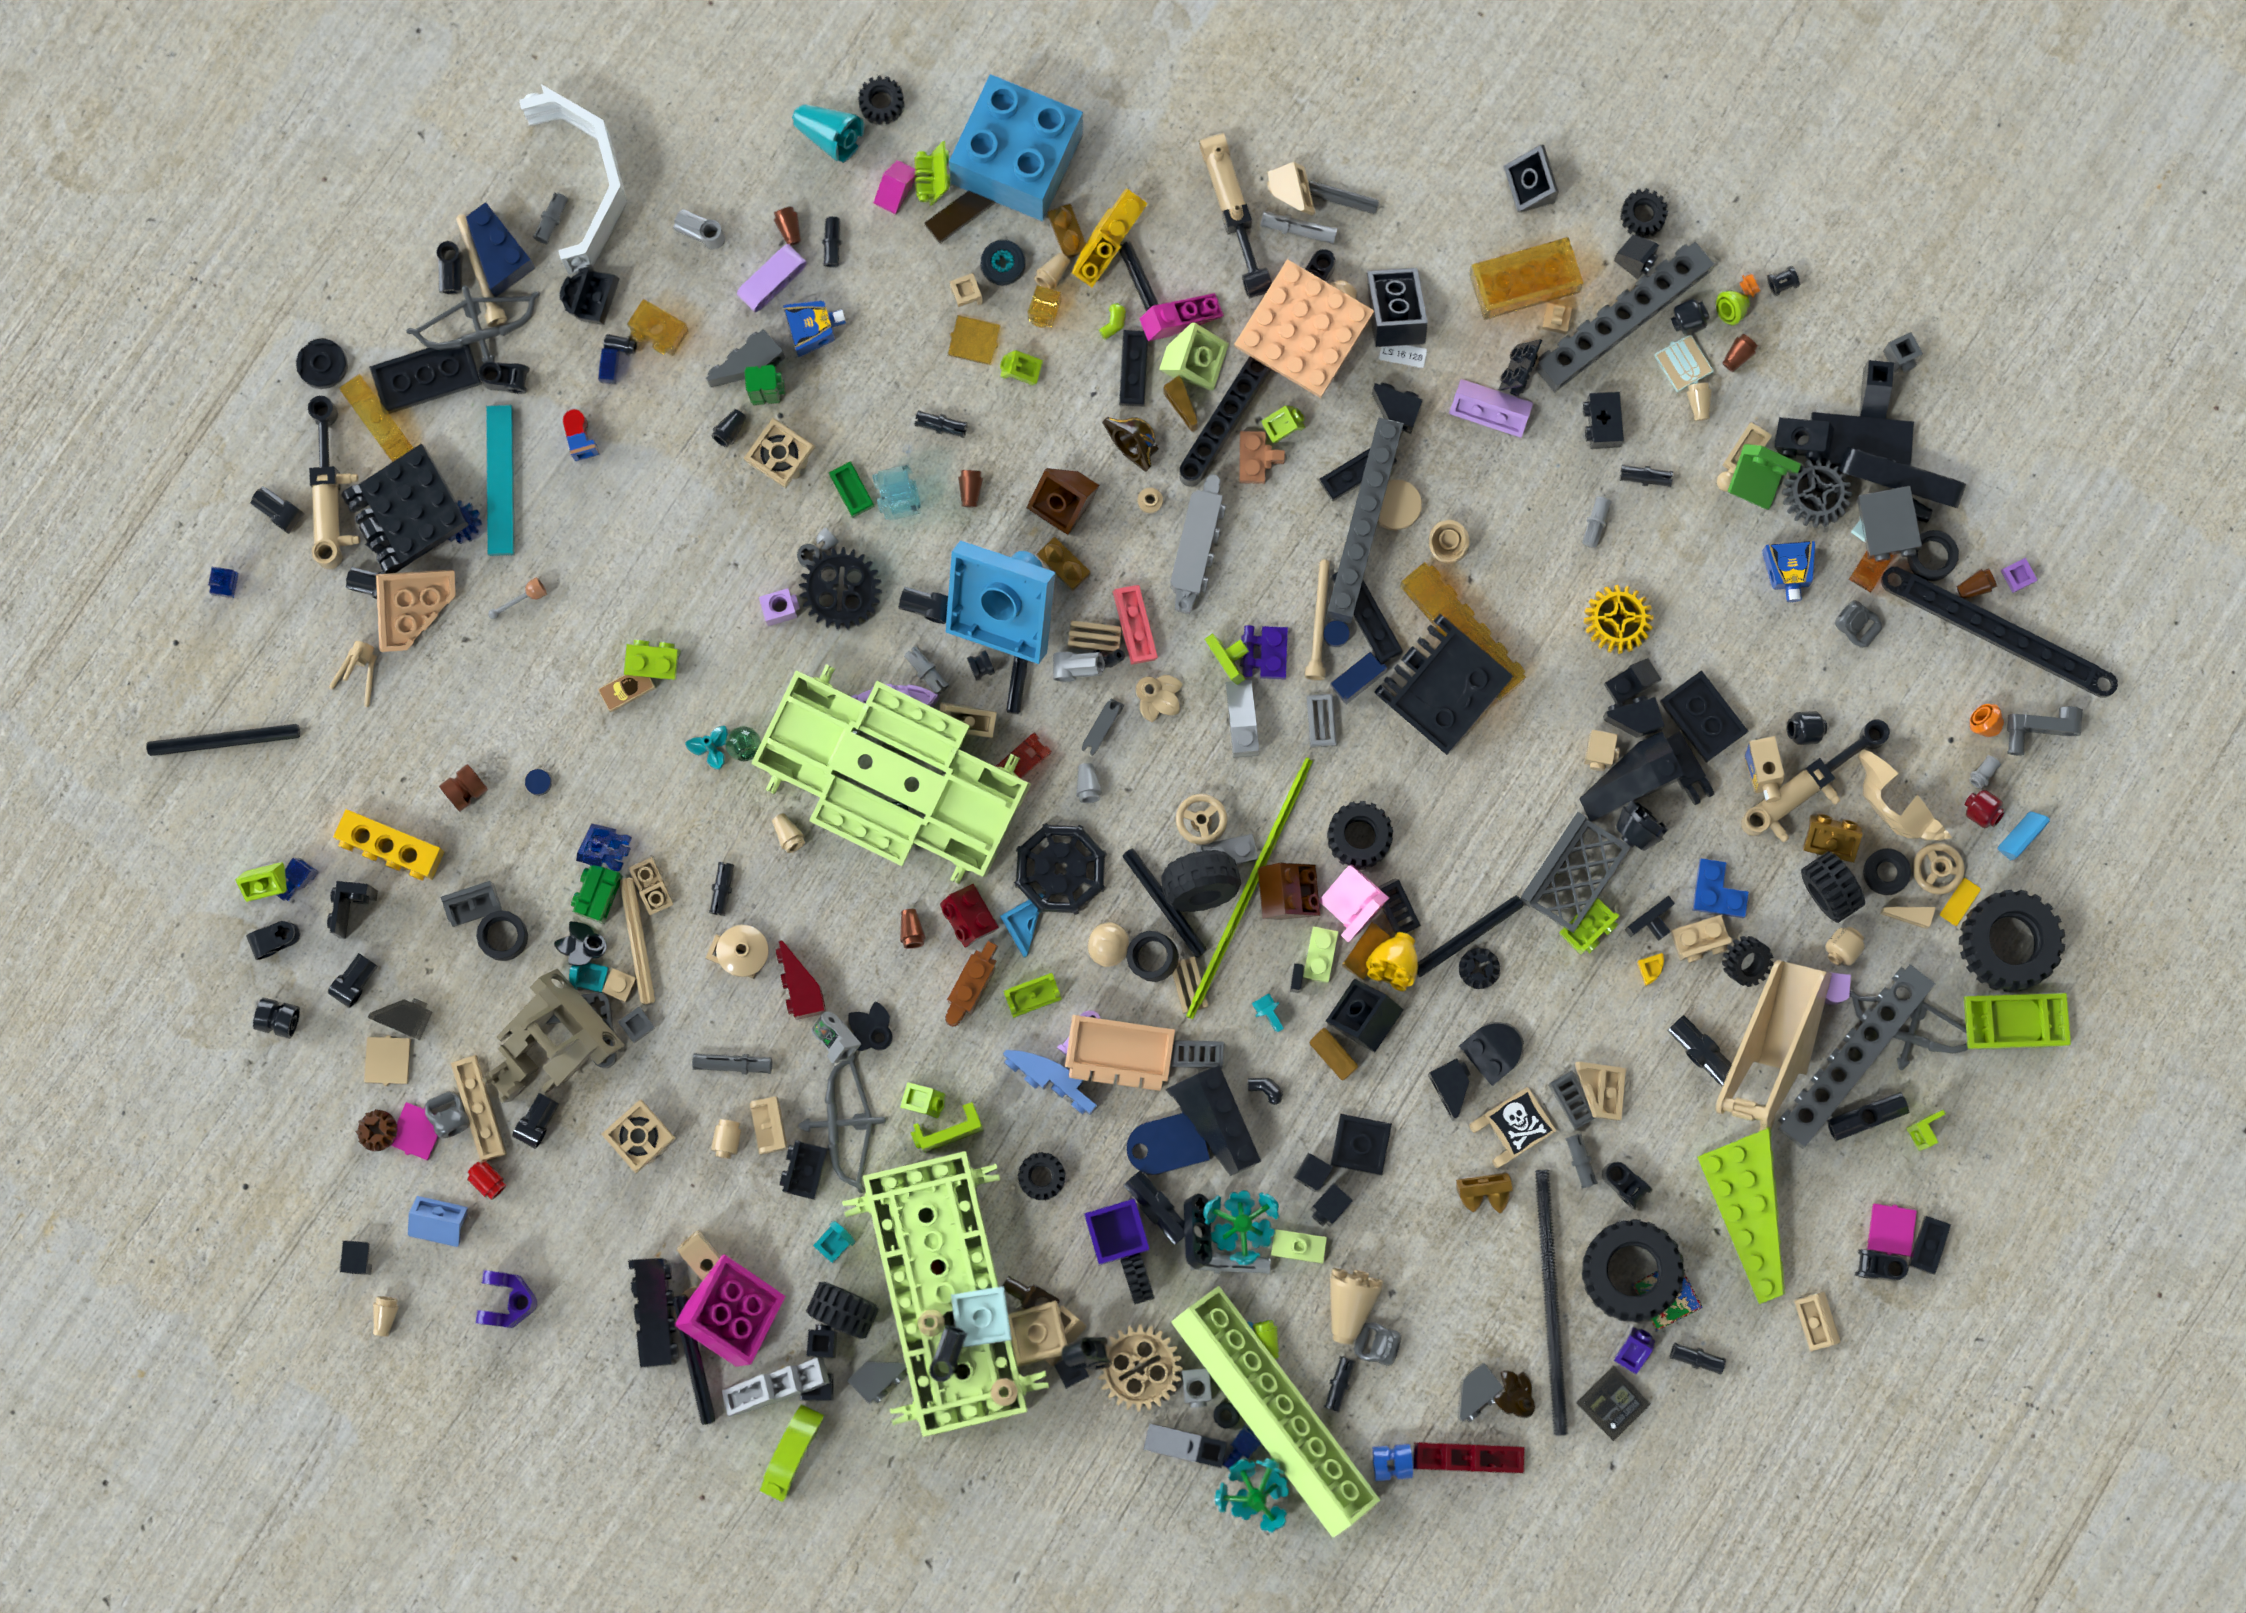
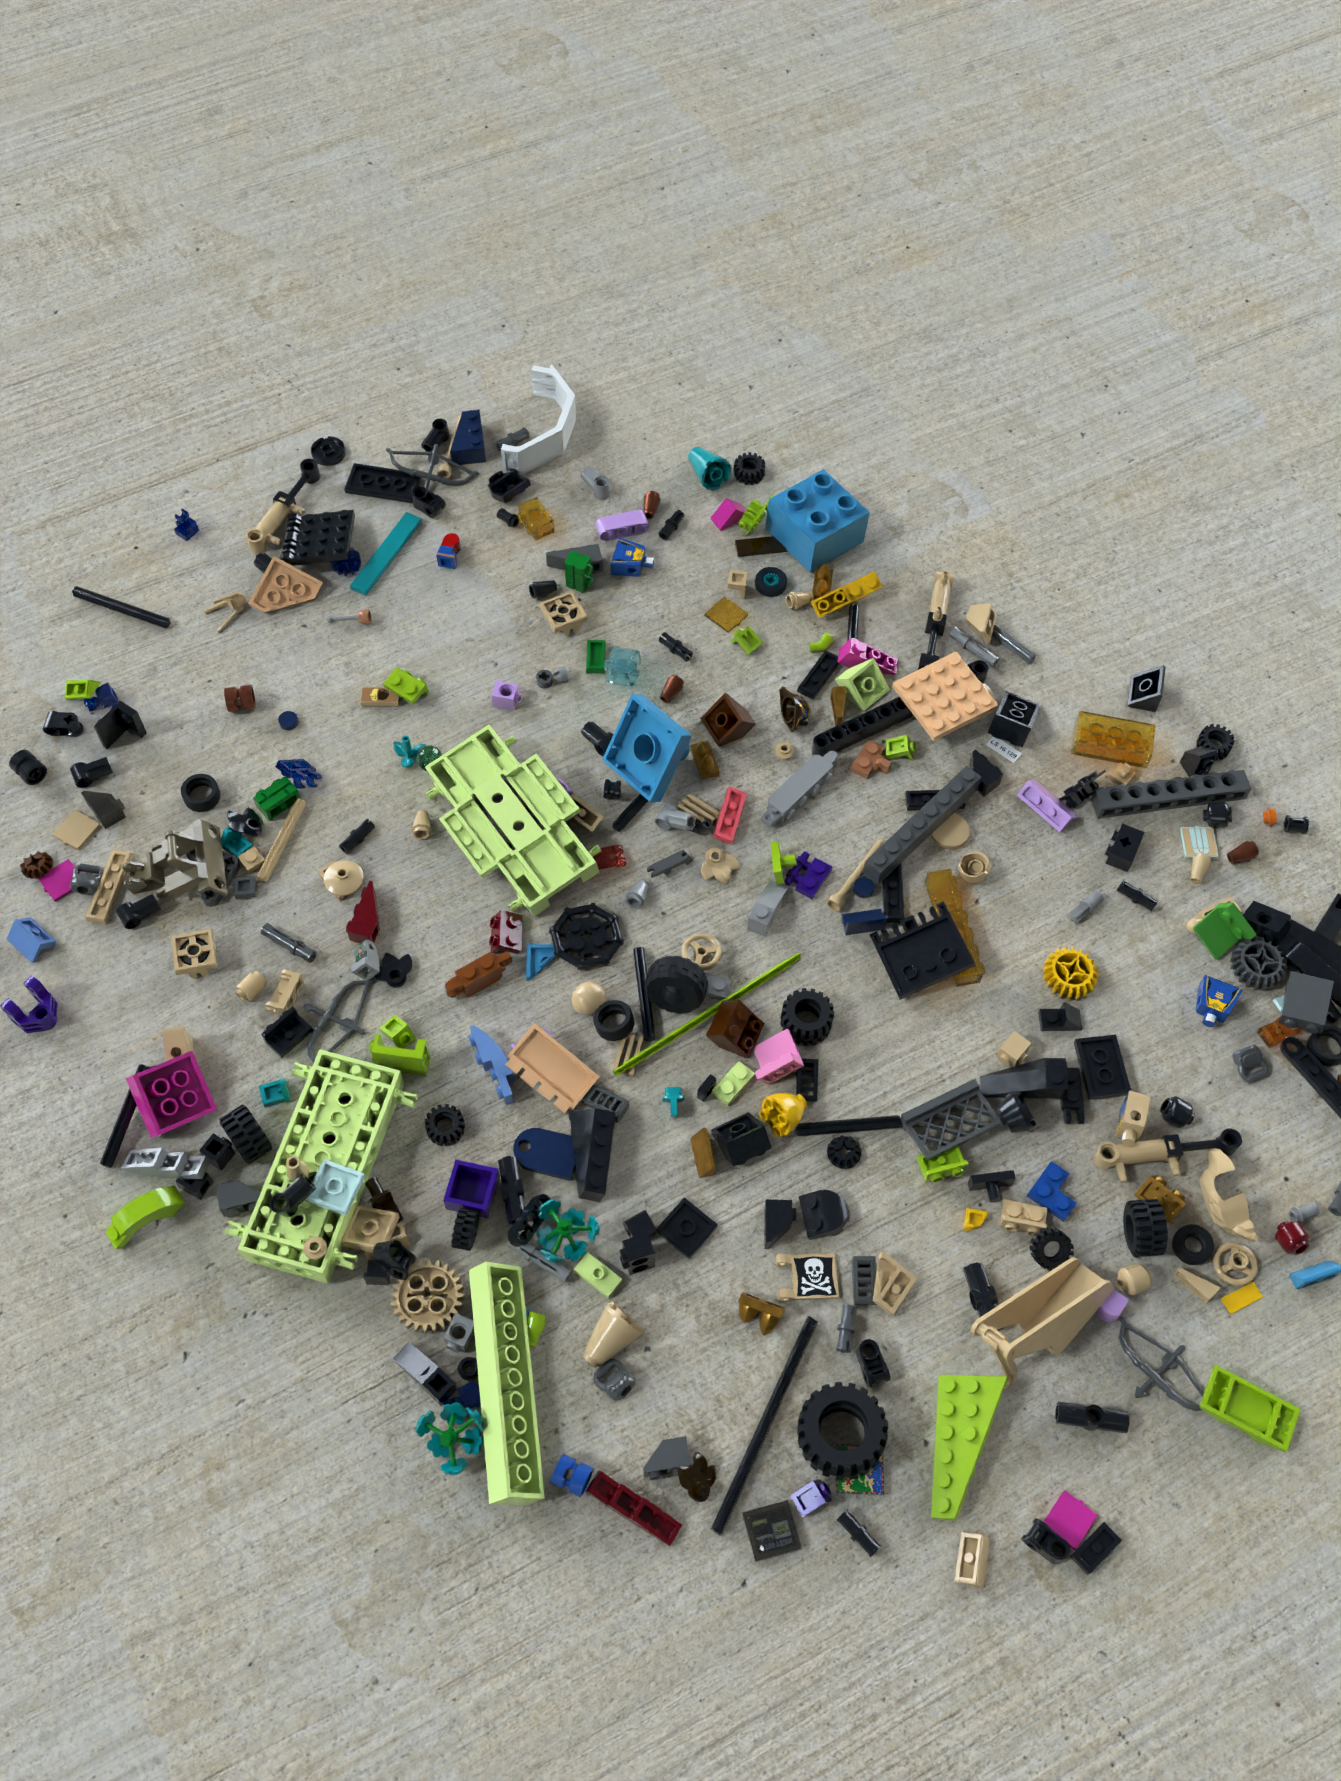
camera: 25 degrees right, 20 degrees down
black piece [250,486,304,534] -> none
yellow brick [333,809,445,881] -> none
clear yellow slope [339,373,414,462] -> none
dark grey hinge [440,881,503,927] -> none
red brick [467,1161,506,1200] -> none
clear blue piece [598,348,619,384] -> none
tan slope [628,857,674,915] -> none
black wedge [628,1258,679,1368] -> none
black gear [799,547,882,631] -> none
copper cone [900,909,926,949] -> none
light grey pin [904,646,949,695] -> none
lime hinge [1003,973,1062,1018] -> none
clear yellow brick [1027,285,1062,328] -> none
black arm [1248,1078,1283,1105] -> none
light grey tile [1307,694,1336,748] -> none
black pin [1323,1356,1356,1413] -> none
pearl gold slope [1342,922,1392,980] -> none
black slope [1603,695,1665,738] -> none
lime brick [1716,291,1750,326] -> none
dark grey brick [1778,964,1935,1149] -> none
lime panel [1906,1109,1946,1151] -> none
black tyre [1959,889,2065,992] -> none
orange cone [1970,704,2004,737] -> none

